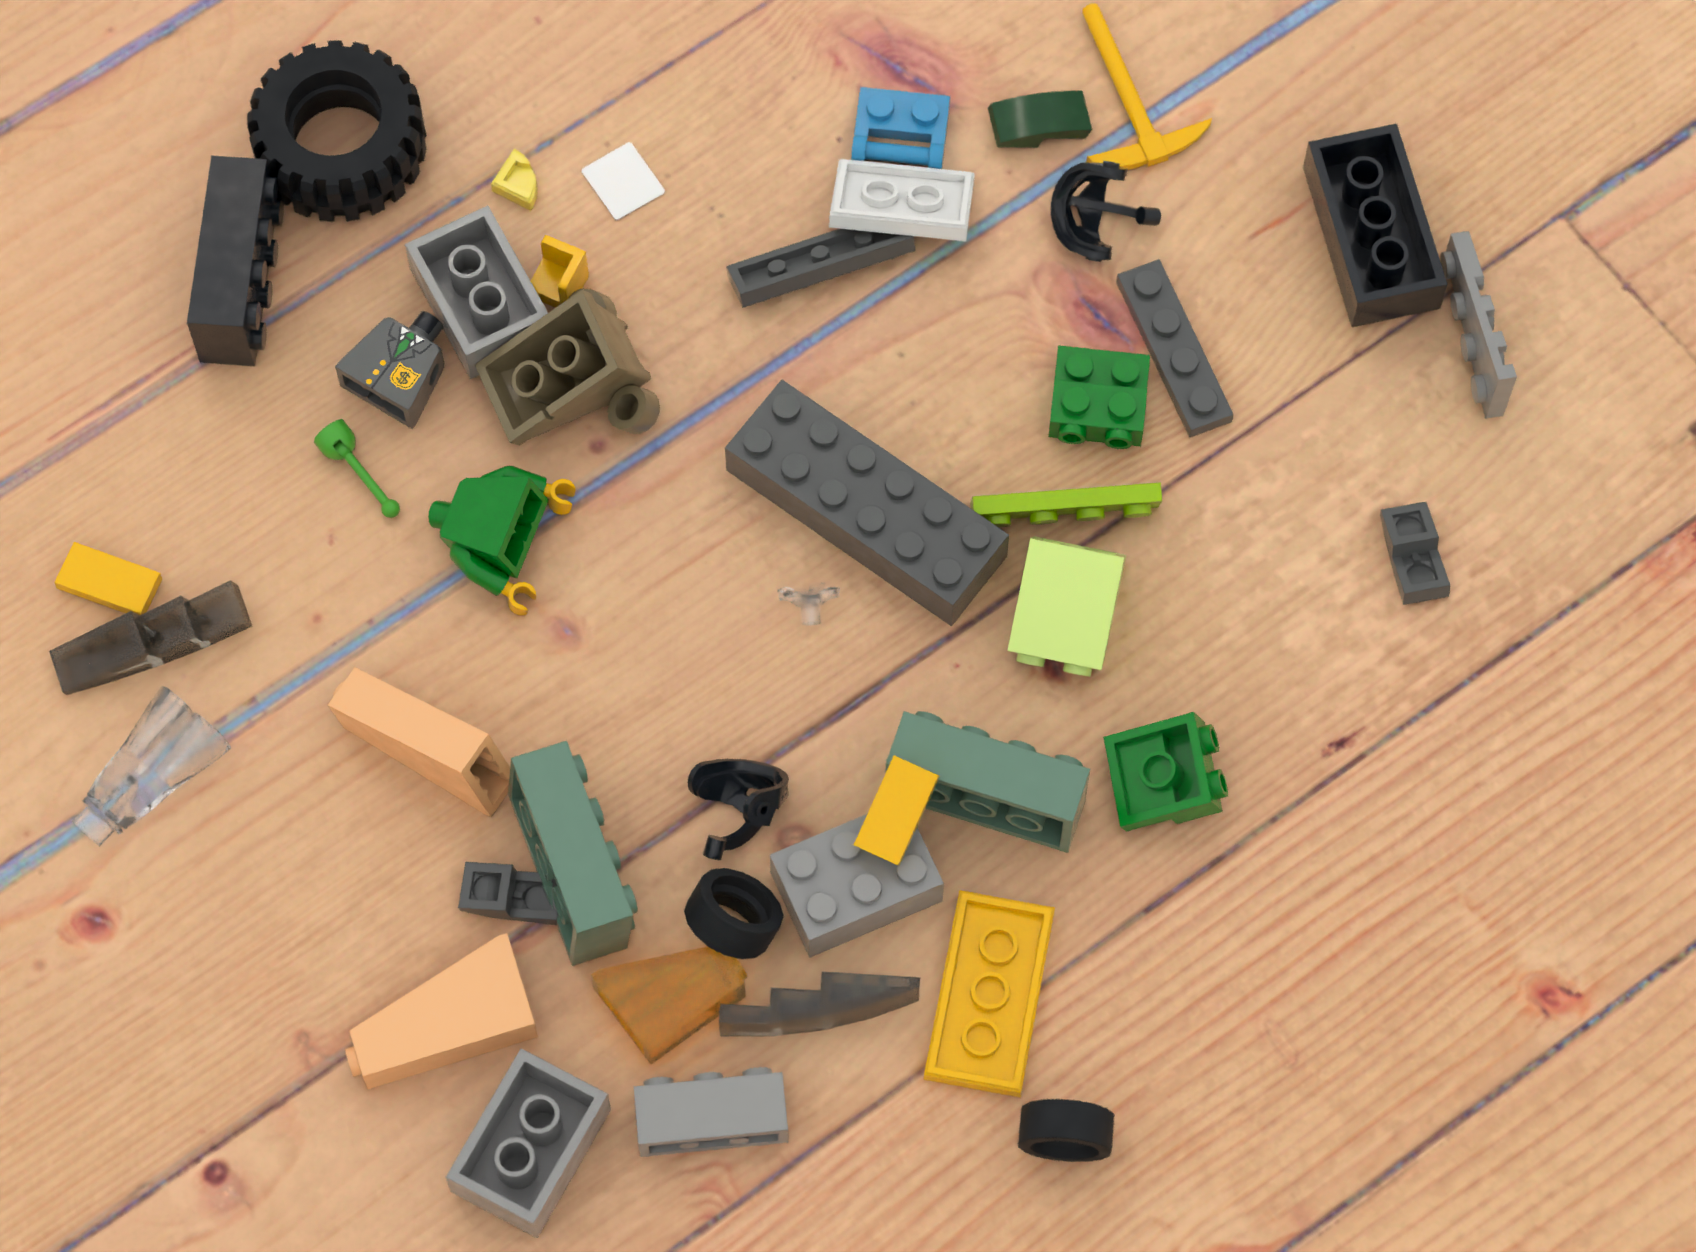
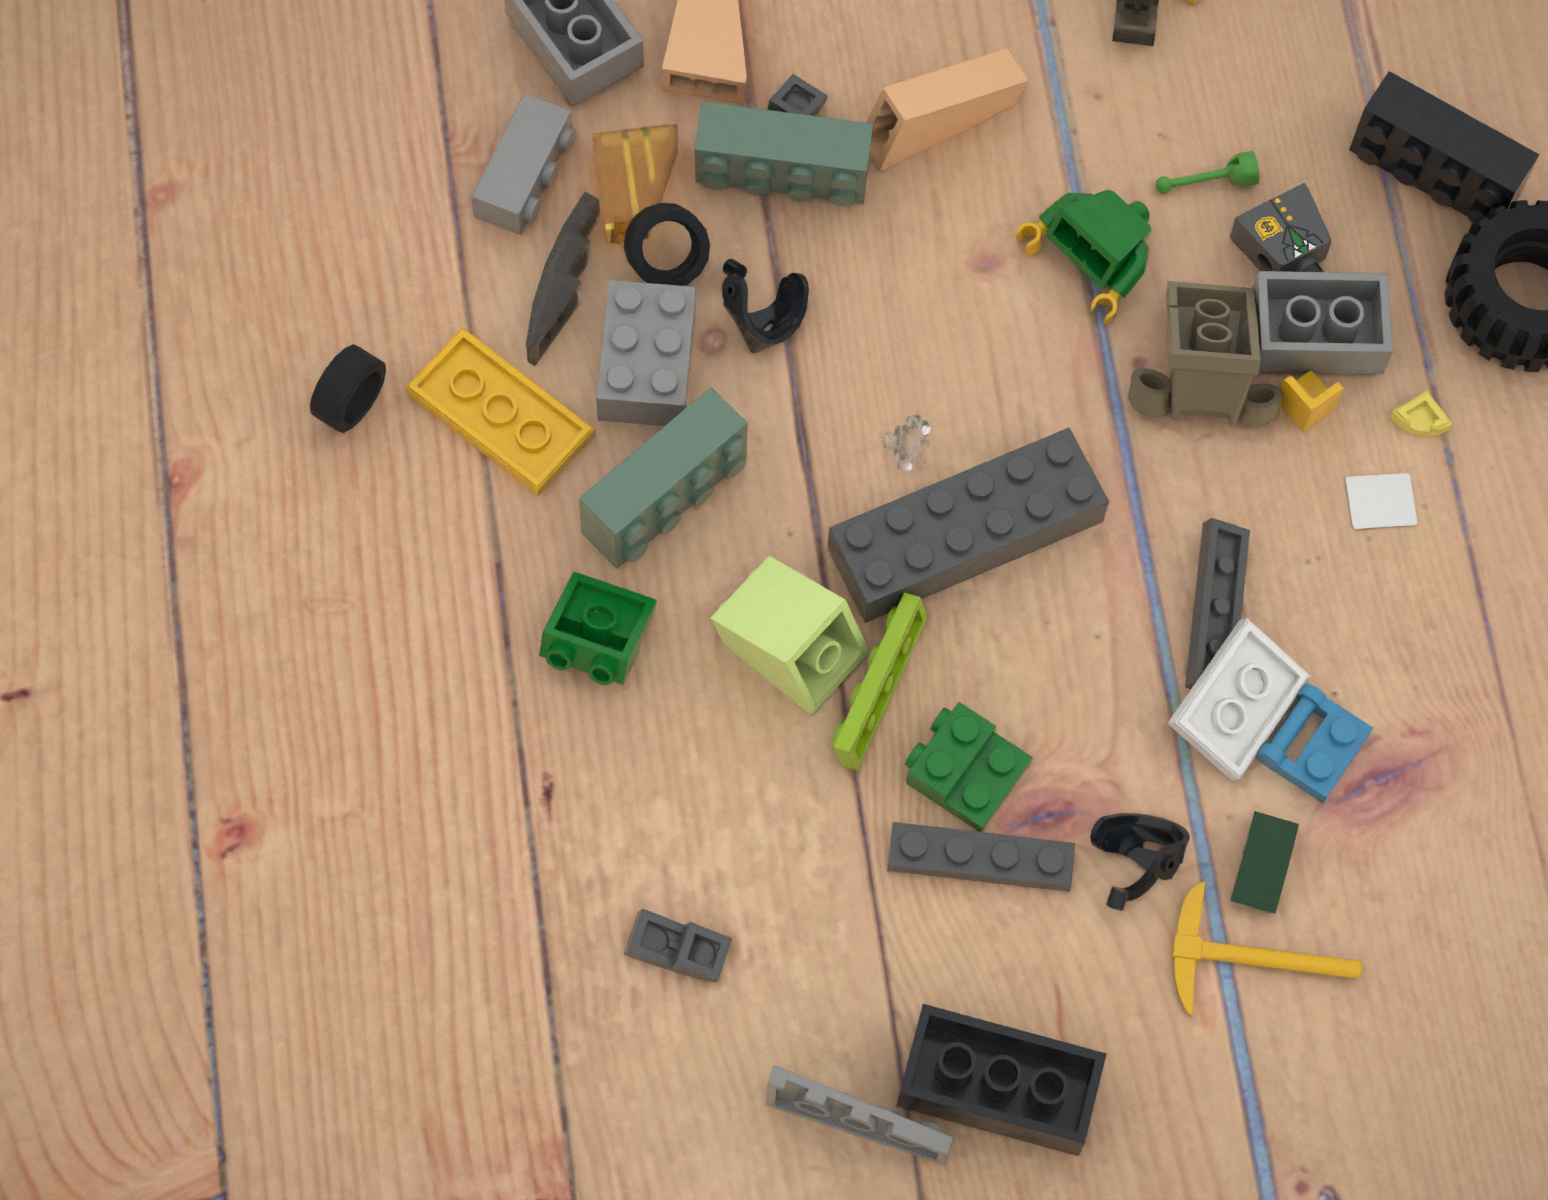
camera: 115 degrees right, 0 degrees up
yellow tile [854,755,940,866] -> none

